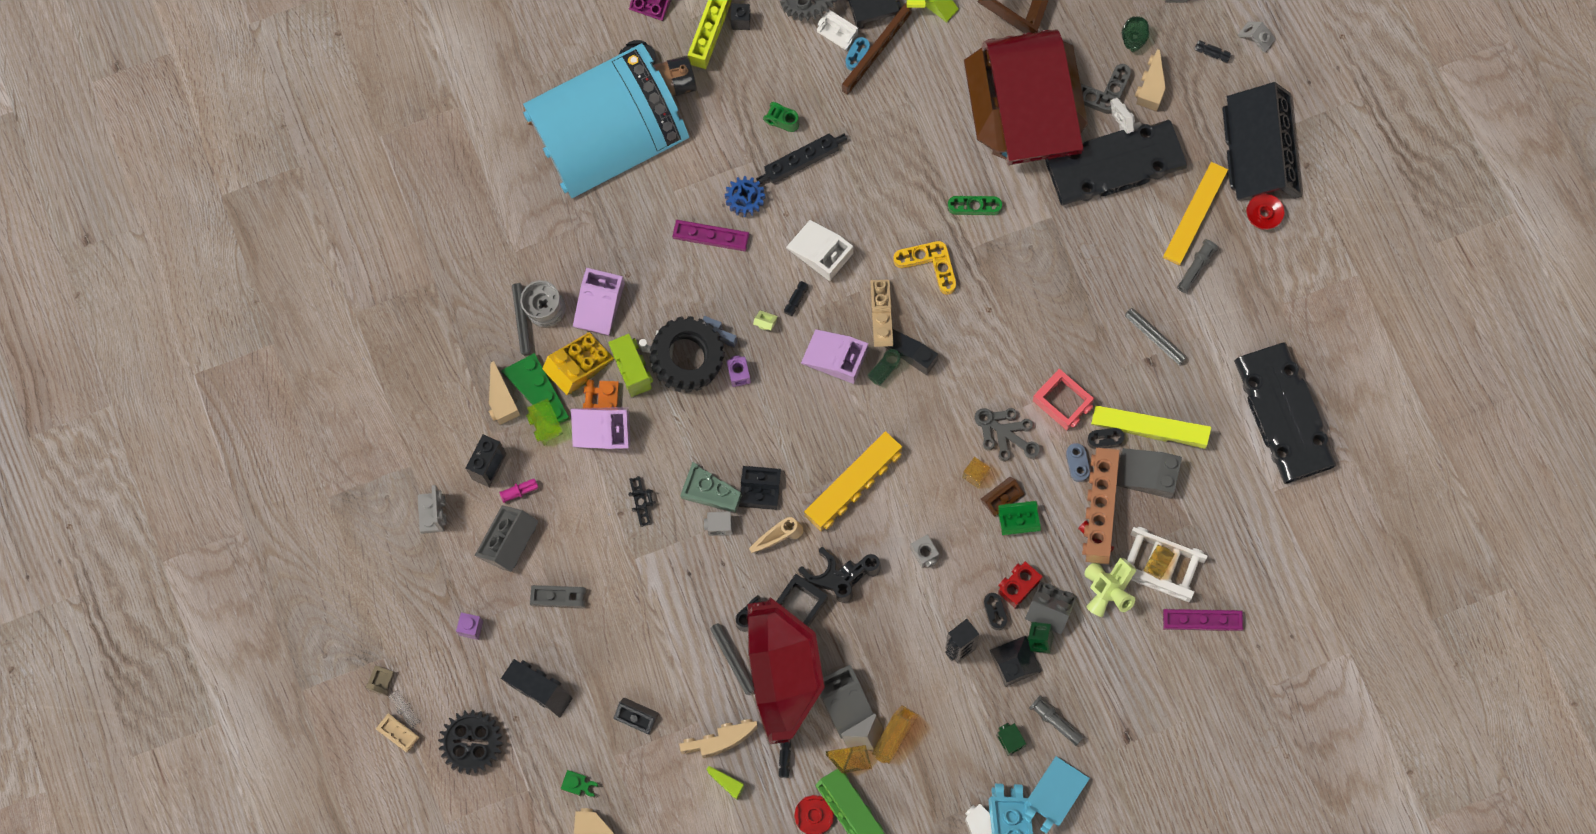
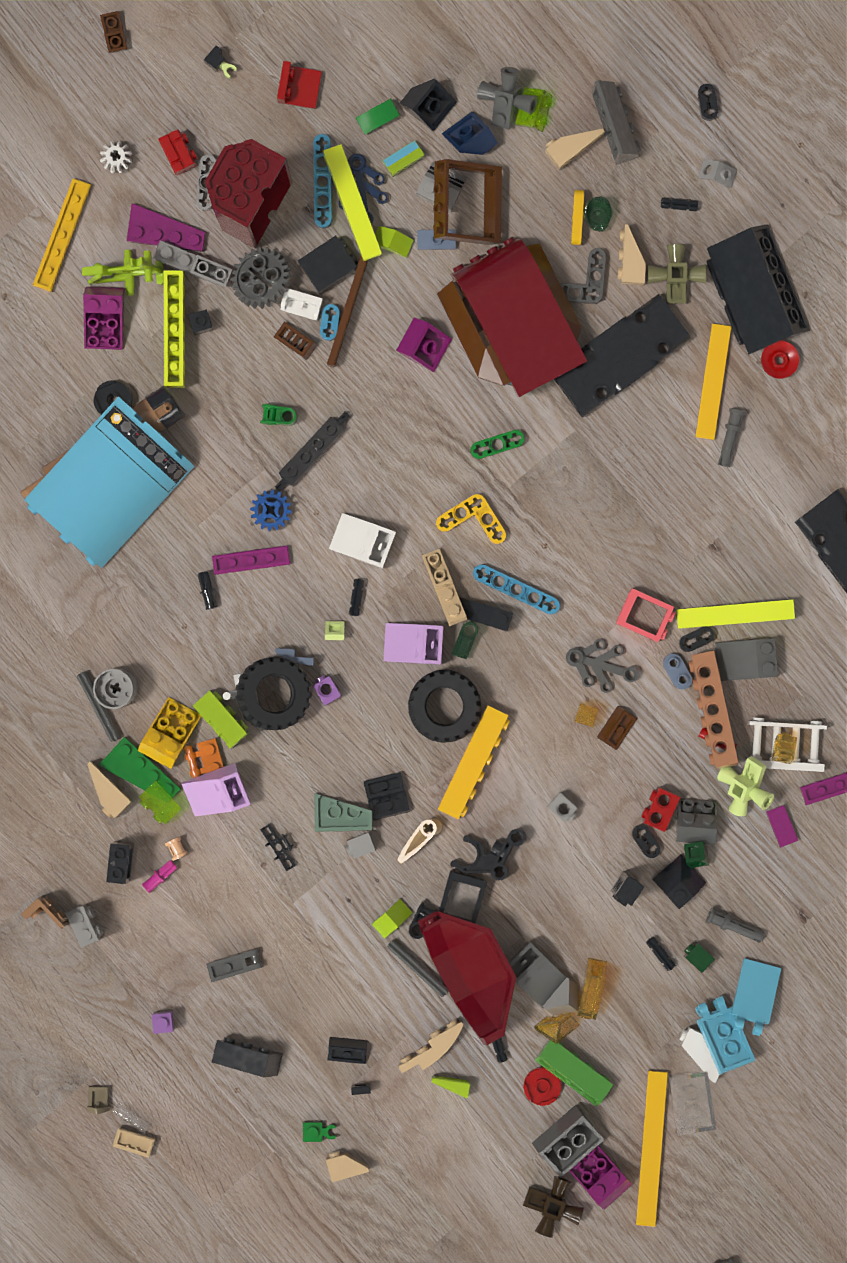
camera: 25 degrees left, 15 degrees up
black gear [438,710,504,775] -> none
dark grey slope [474,505,539,572] -> none
lavender slope [573,268,625,336] -> none
green bracket [998,501,1041,535] -> none
white plate [1110,98,1142,134] -> none
axle [1125,308,1186,365] -> none
none -> medium nougat bracket [21,895,68,929]
none -> light nougat bush [165,837,188,861]
none -> black axle [198,571,218,610]
none -> reddish brown slope [274,321,317,360]
none -> black tile [351,1084,371,1095]
none -> lime slope [372,899,413,938]
none -> magenta slope [396,317,452,372]
none -> black tyre [408,670,481,743]
none -> sand blue plate [417,229,456,250]
none -> dark azure beam [473,565,560,615]
none -> yellow beam [571,190,584,245]
none -> black axle [646,937,675,971]
none -> olive brick [647,244,706,304]
none -> magenta tile [766,805,798,848]

